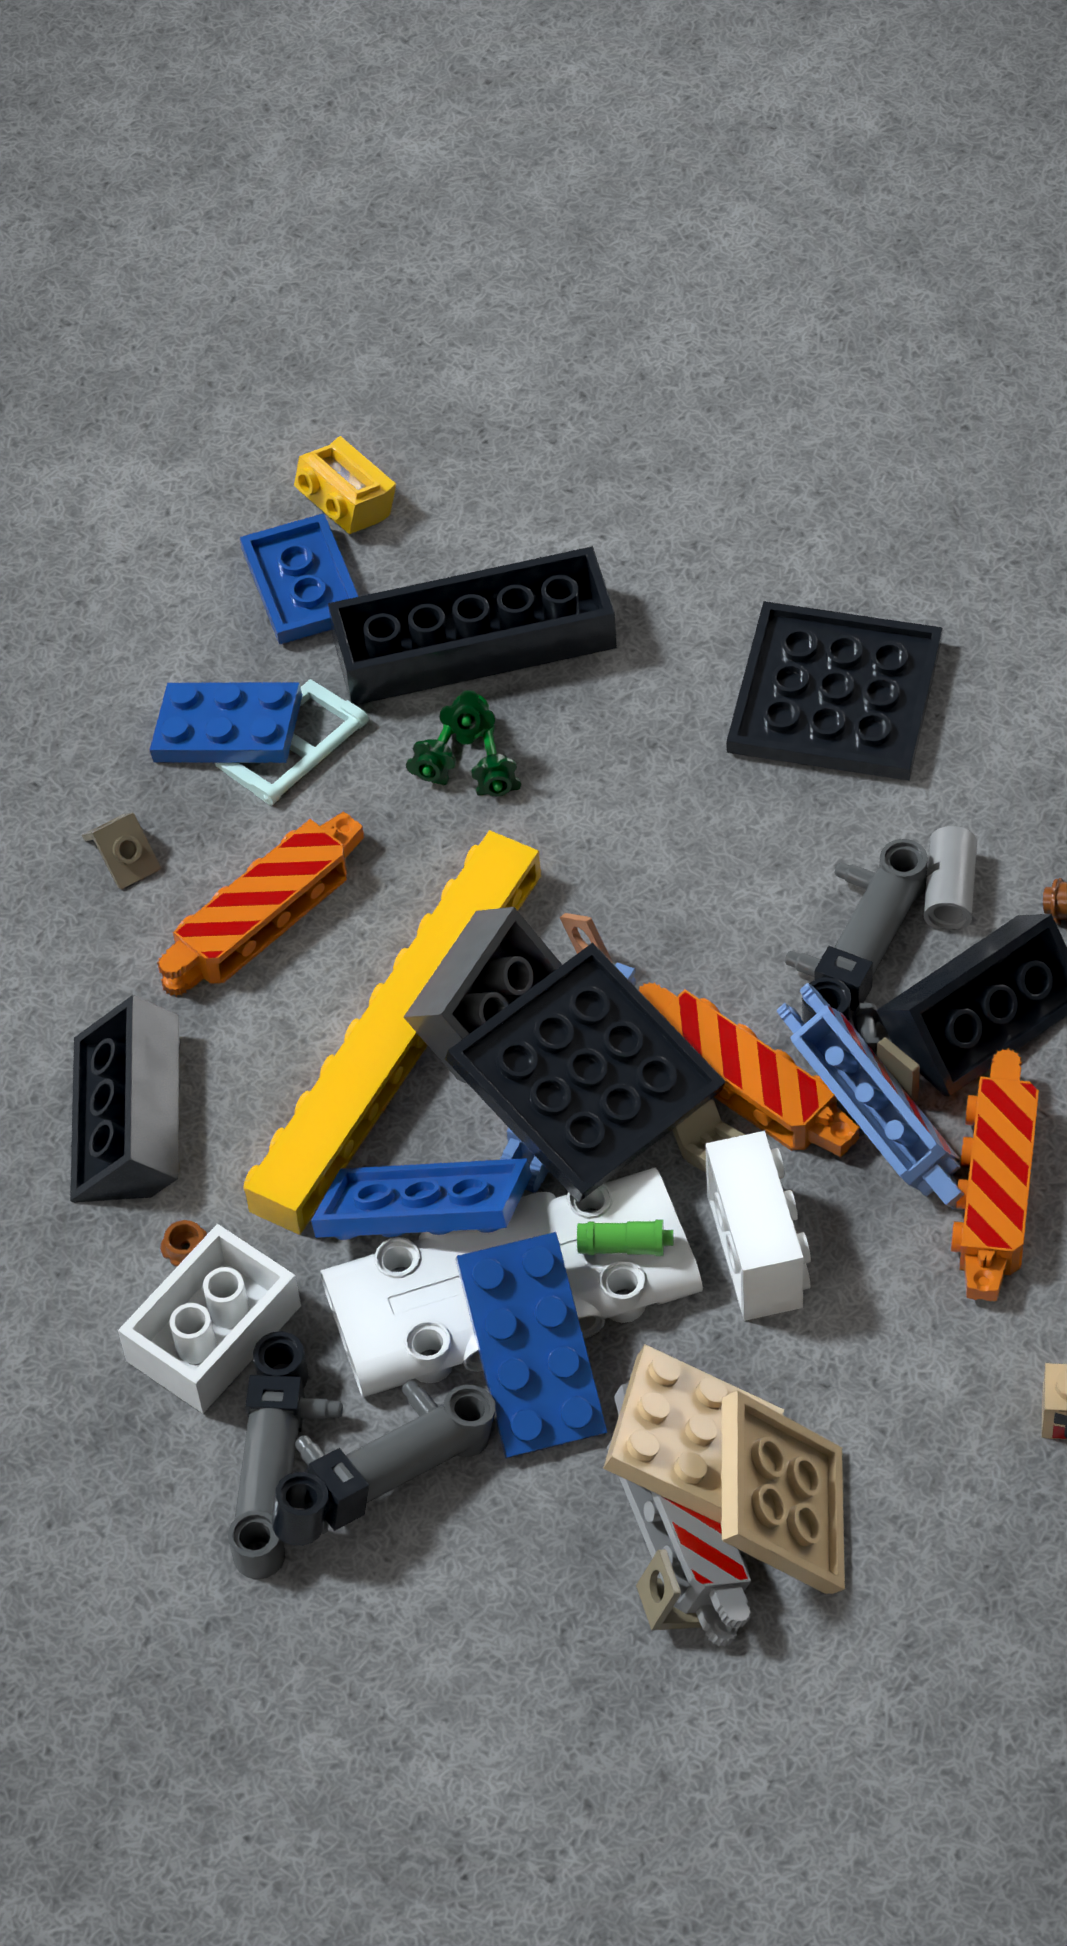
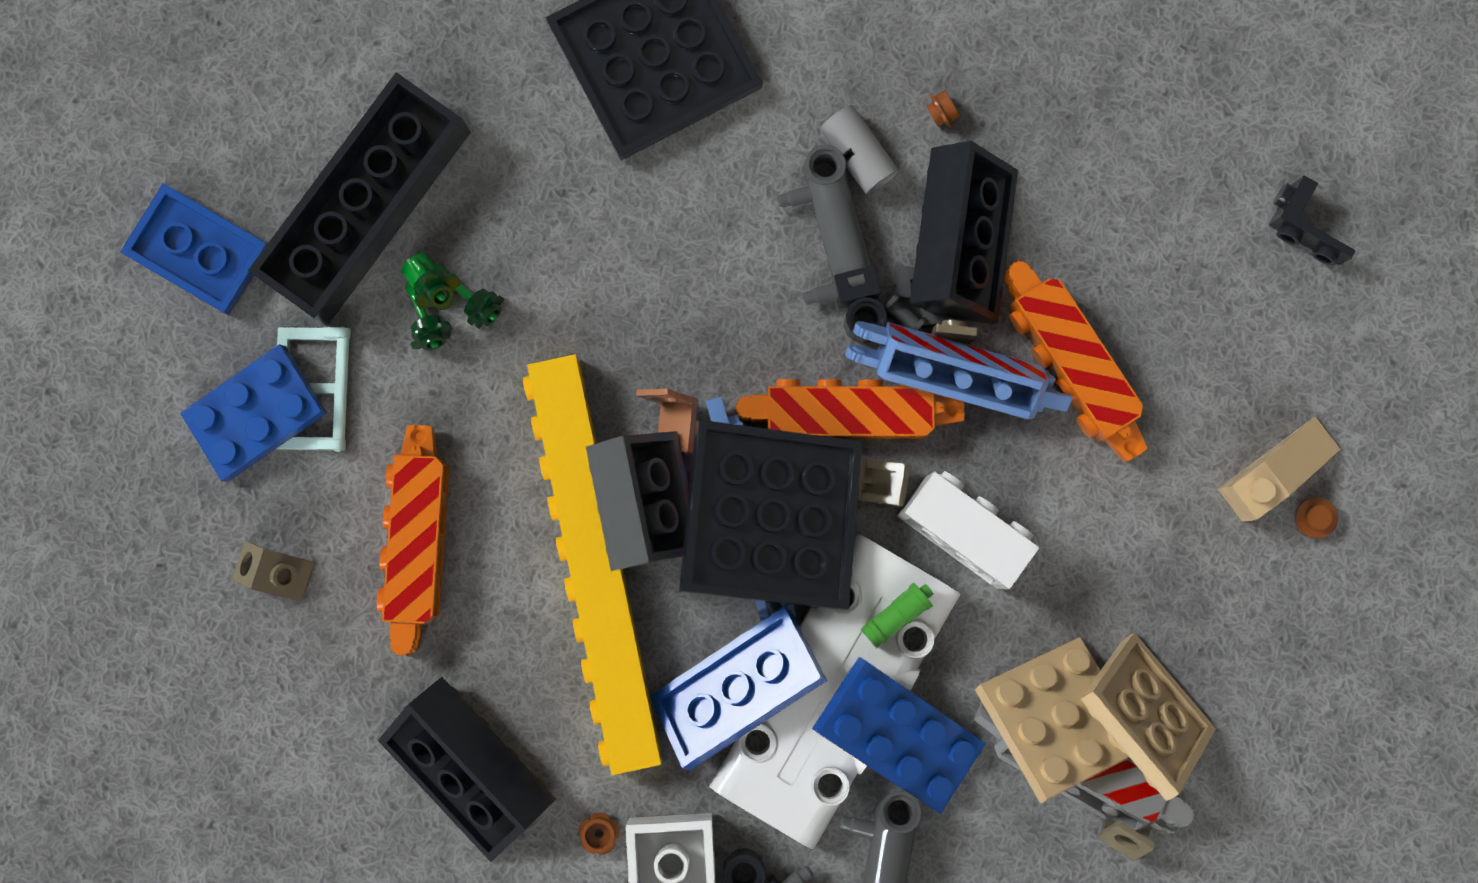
camera: 45 degrees left, 30 degrees up
yellow window [294,436,396,534] -> none

